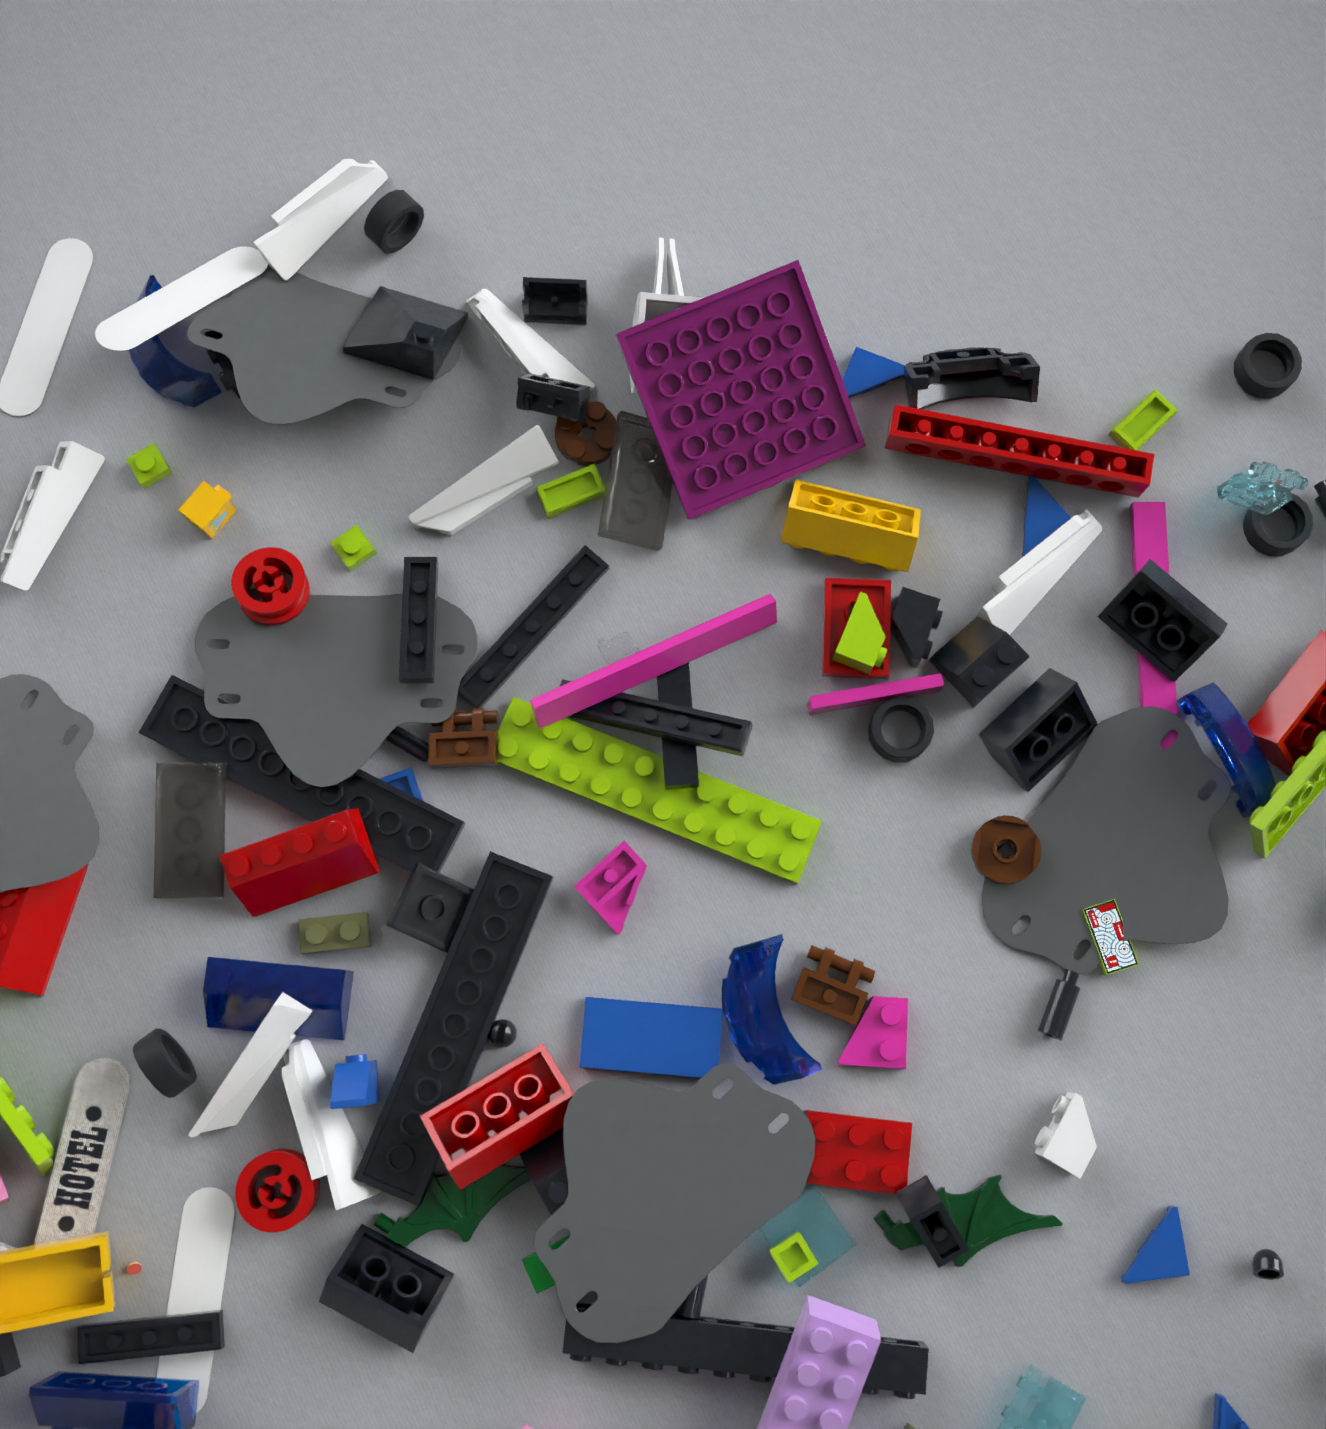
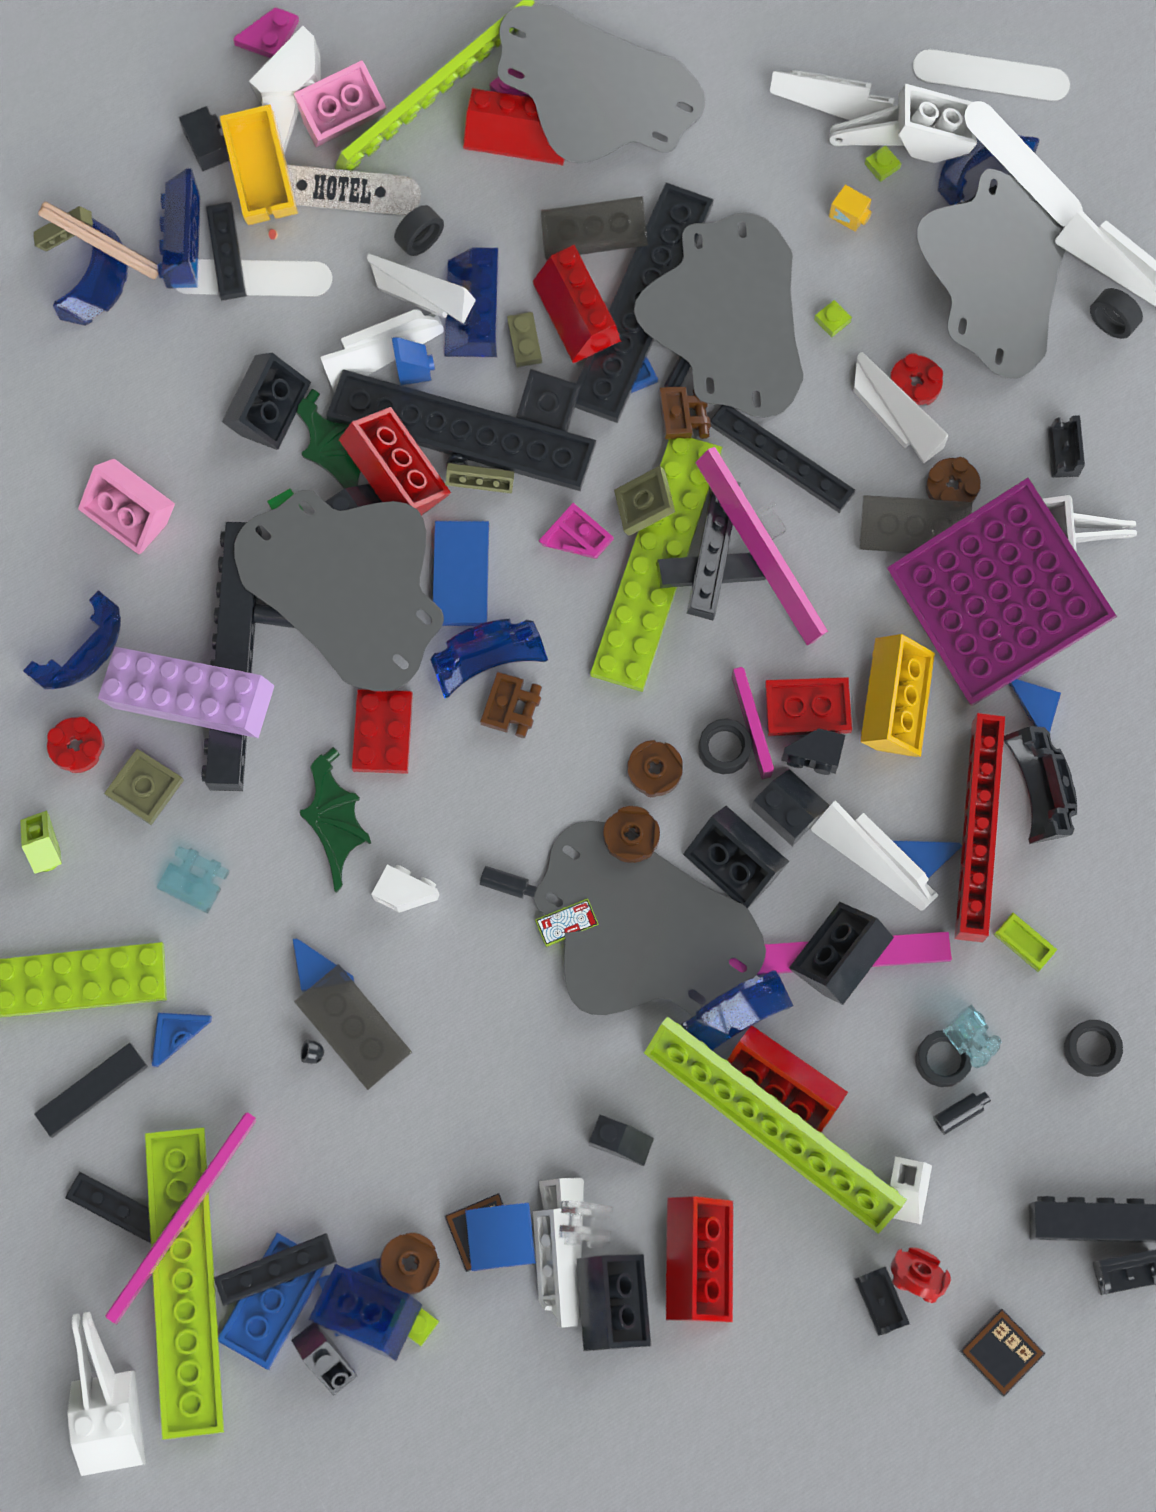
camera: 85 degrees right, 5 degrees down
red wheel [231,547,310,625] -> none
red wheel [235,1148,320,1233] -> none
black slope [343,286,468,380] -> none
black plate [399,557,439,684] -> none
white wedge [466,289,595,392] -> none
black hinge [516,373,590,423] -> none
lime tile [535,463,607,519] -> none
clear light blue tile [759,1184,856,1287] -> none
lime plate [768,1230,819,1283] -> none
lime slope [832,592,887,674] -> none
dark pink wing [838,996,908,1069] -> none
black slope [896,1175,970,1268] -> none
none -> clear smoke tile [294,964,413,1090]
none -> olive piece [445,463,514,494]
none -> olive plate [614,466,675,536]
none -> reddish brown plate [628,740,683,797]
none -> white slope [830,84,977,163]
none -> red plate [890,353,943,405]

